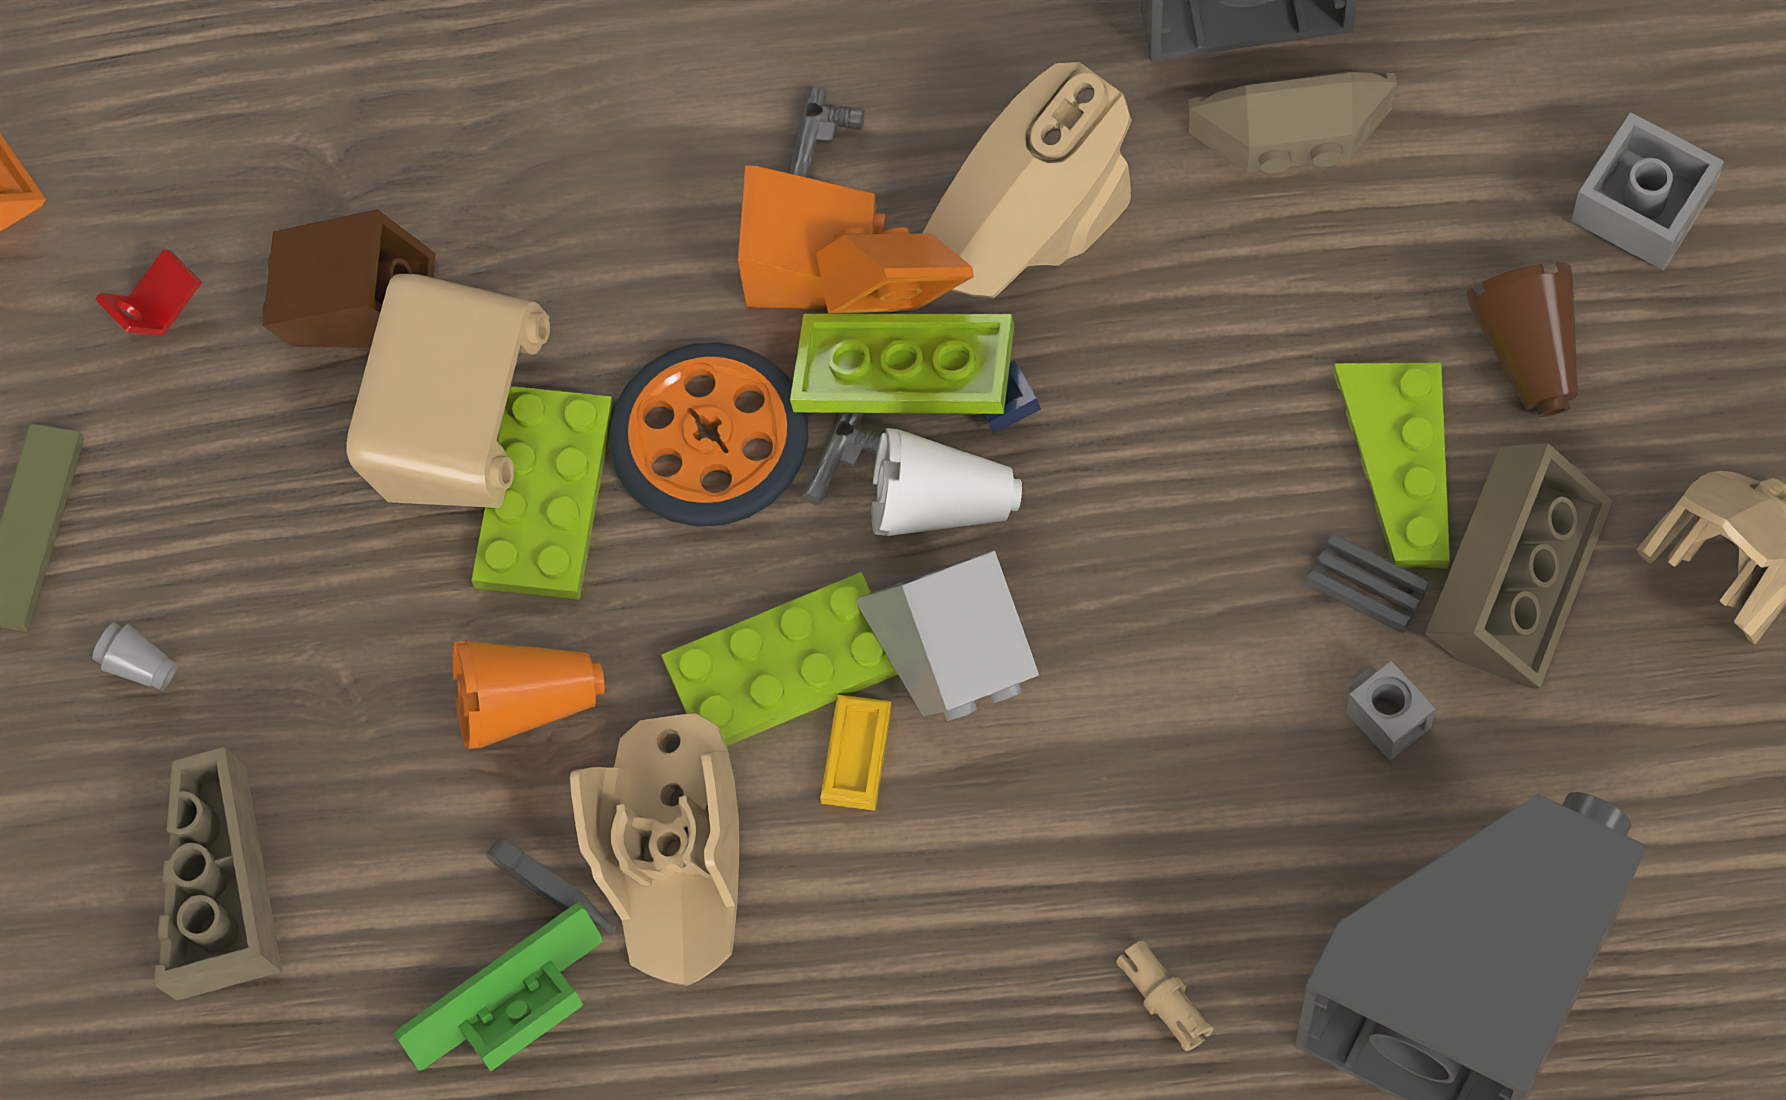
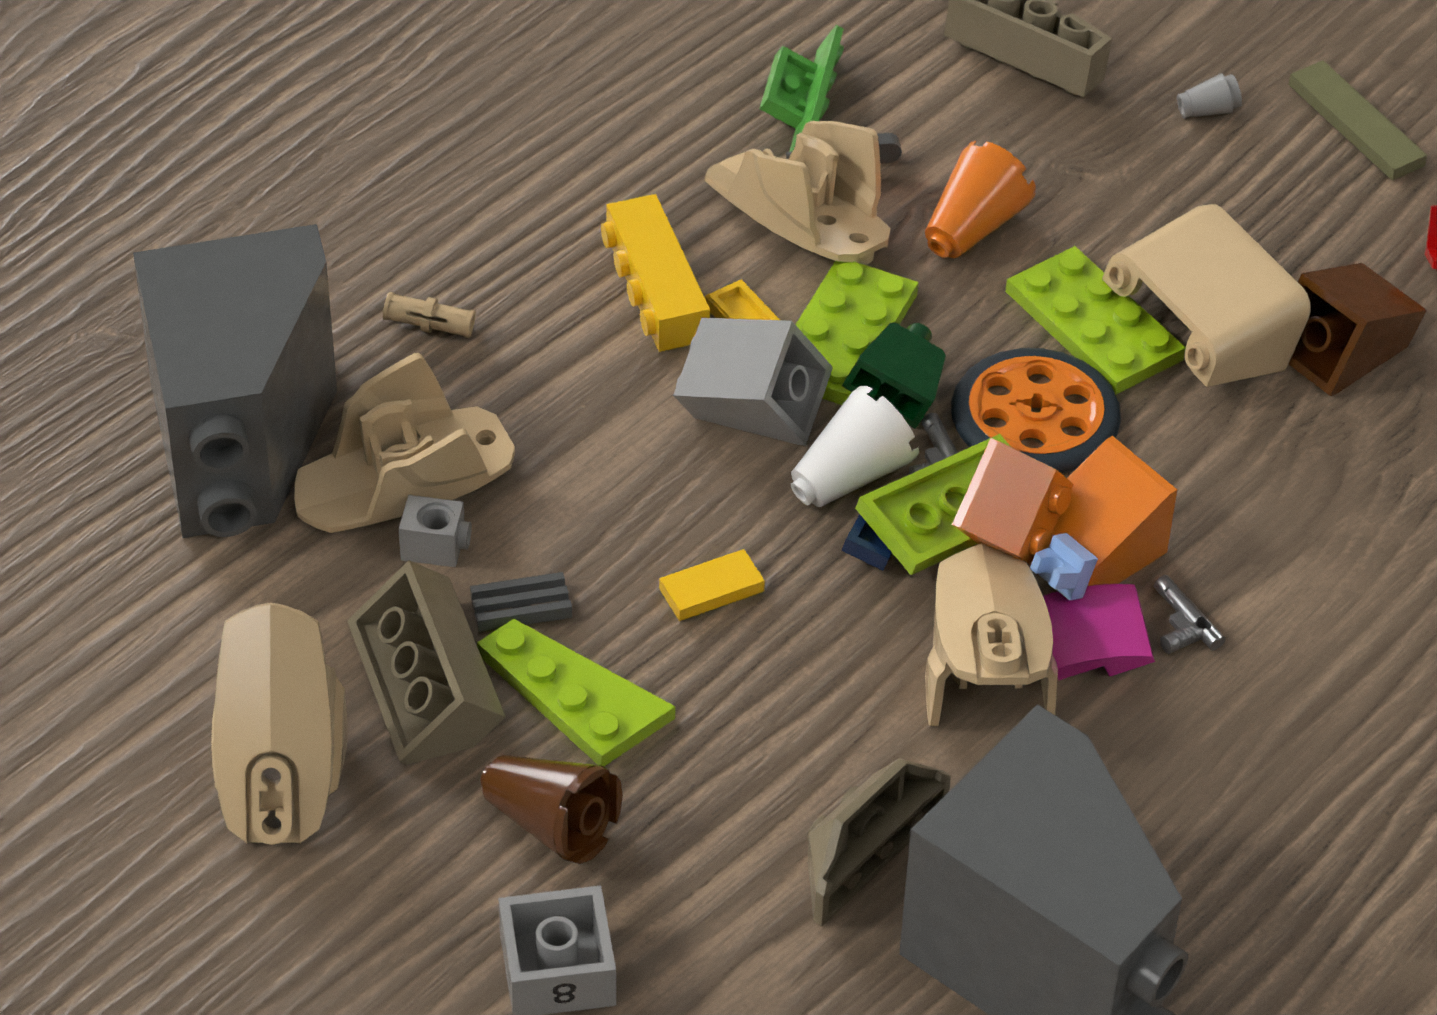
camera: 130 degrees right, 20 degrees down
none -> tan piece [294,353,515,533]
none -> yellow brick [601,194,710,352]
none -> yellow tile [659,549,765,621]
none -> dark green torso [842,323,946,429]
none -> light blue tile [1030,533,1098,600]
none -> dark pink slope [1043,584,1155,680]

